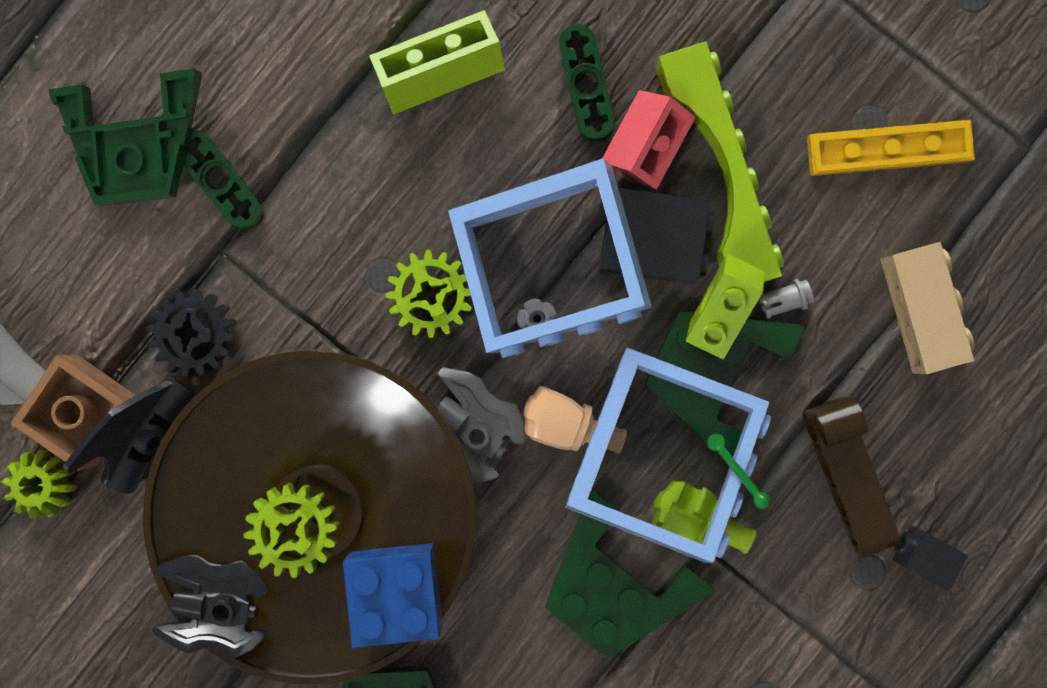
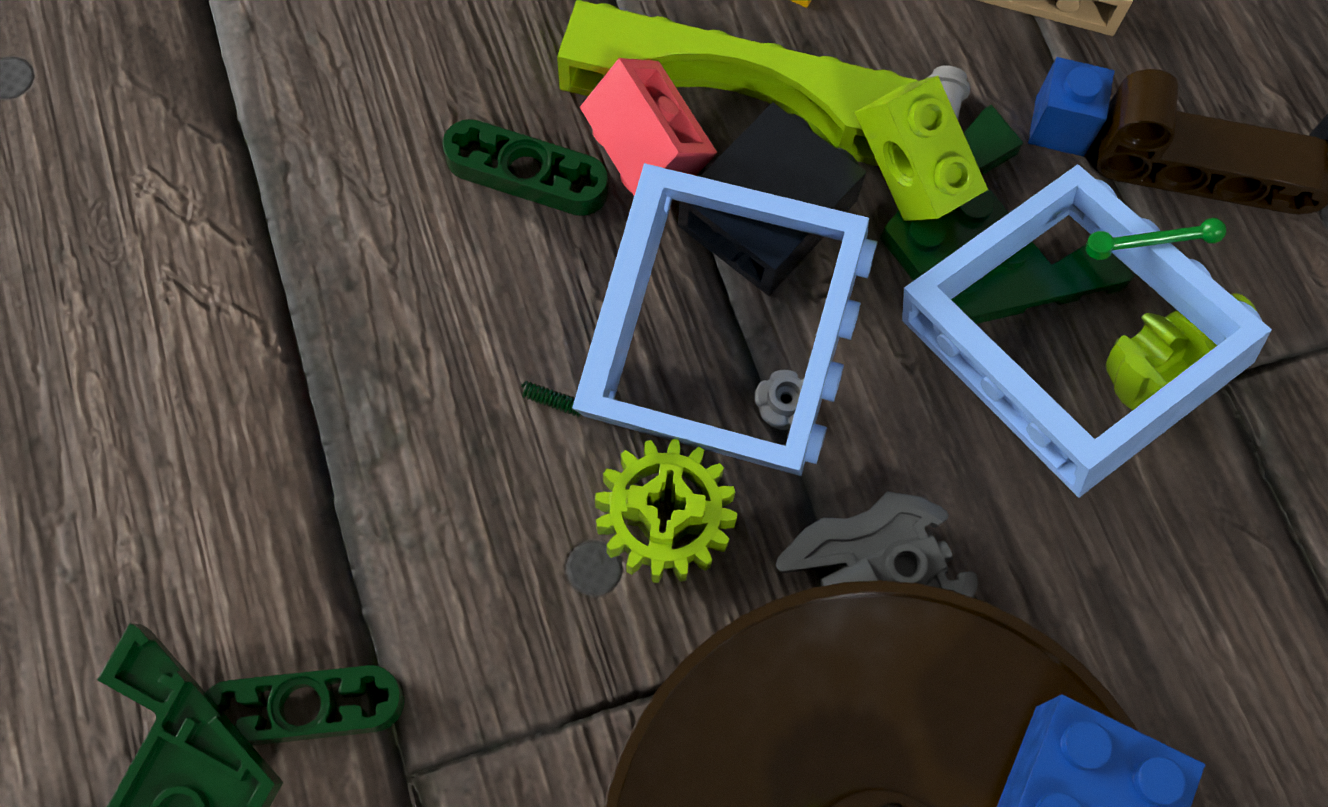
camera: 65 degrees left, 20 degrees down
lime brick [369,10,505,115] -> none
light nougat piece [524,386,627,454] -> none
dark green wing [545,488,714,659] -> none
none -> dark green leg [521,380,580,418]
none -> blue brick [1028,57,1115,157]

